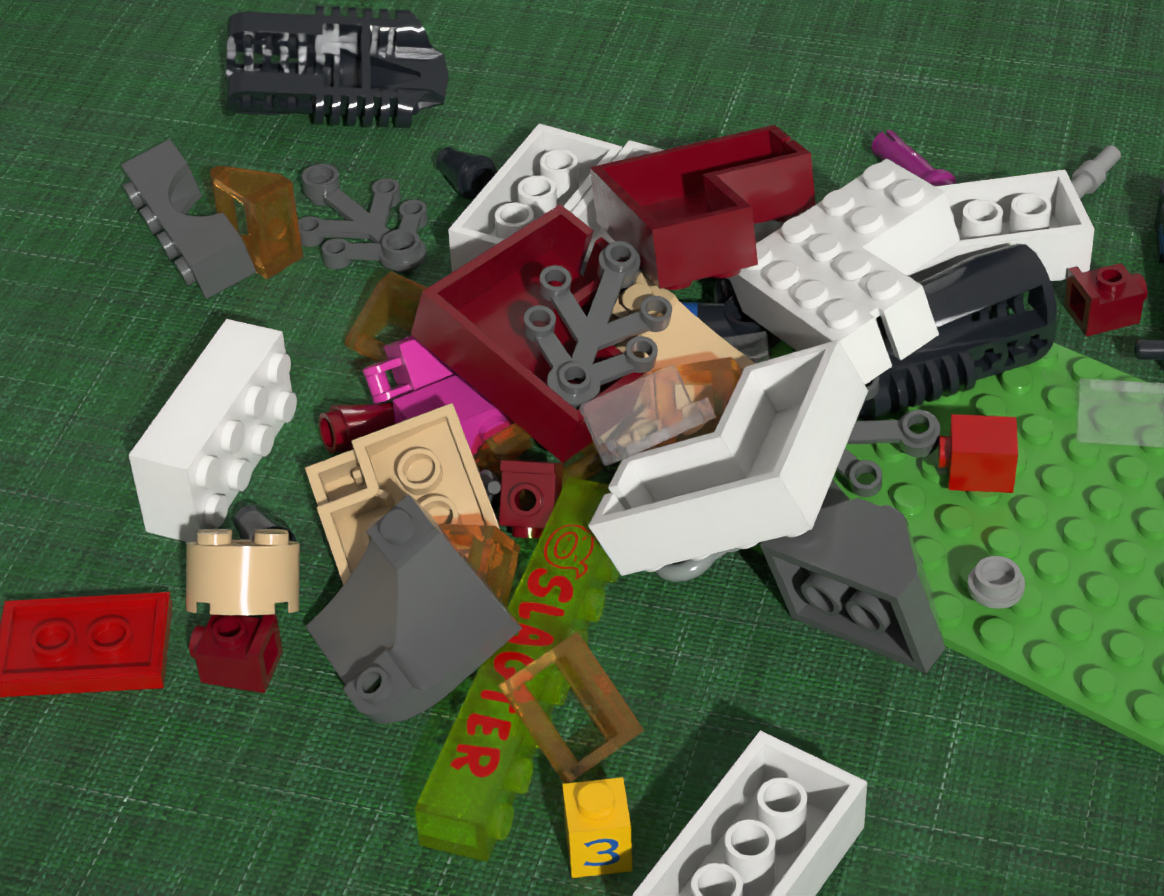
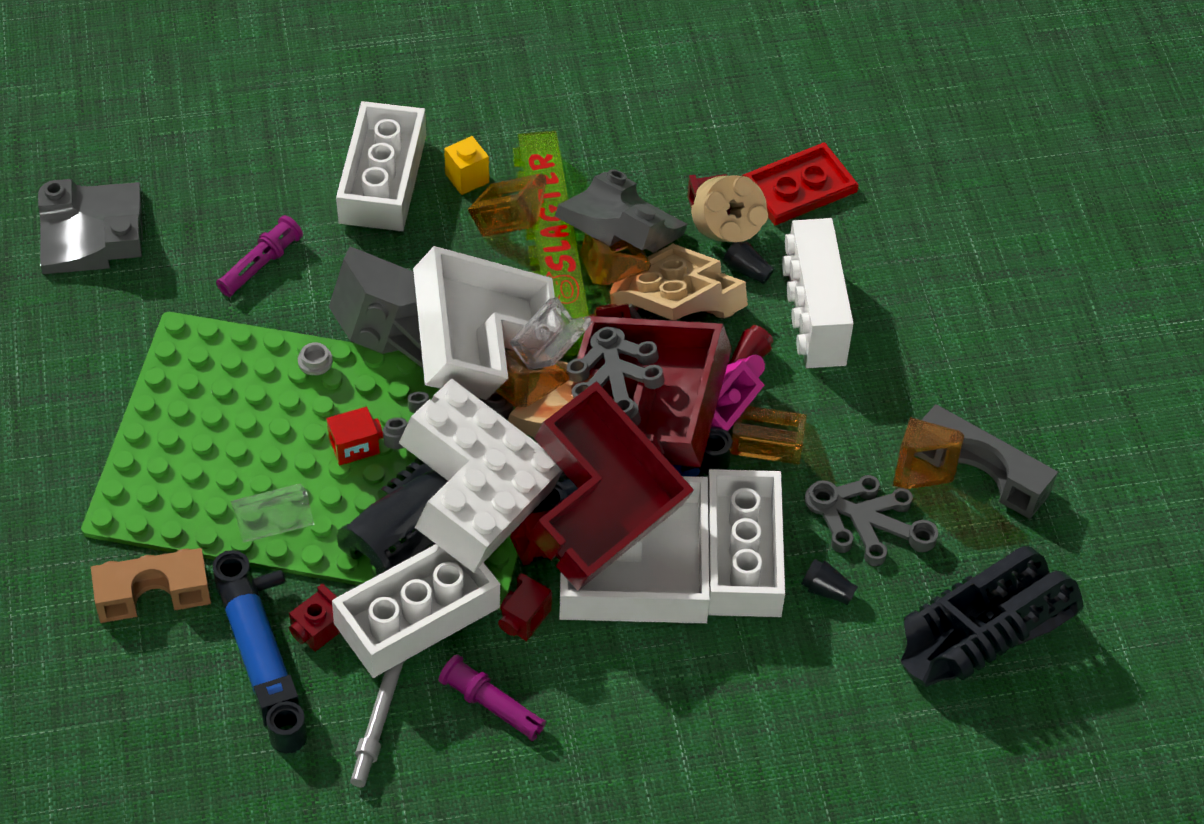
camera: 150 degrees right, 10 degrees up
none -> magenta pin [216,215,303,297]

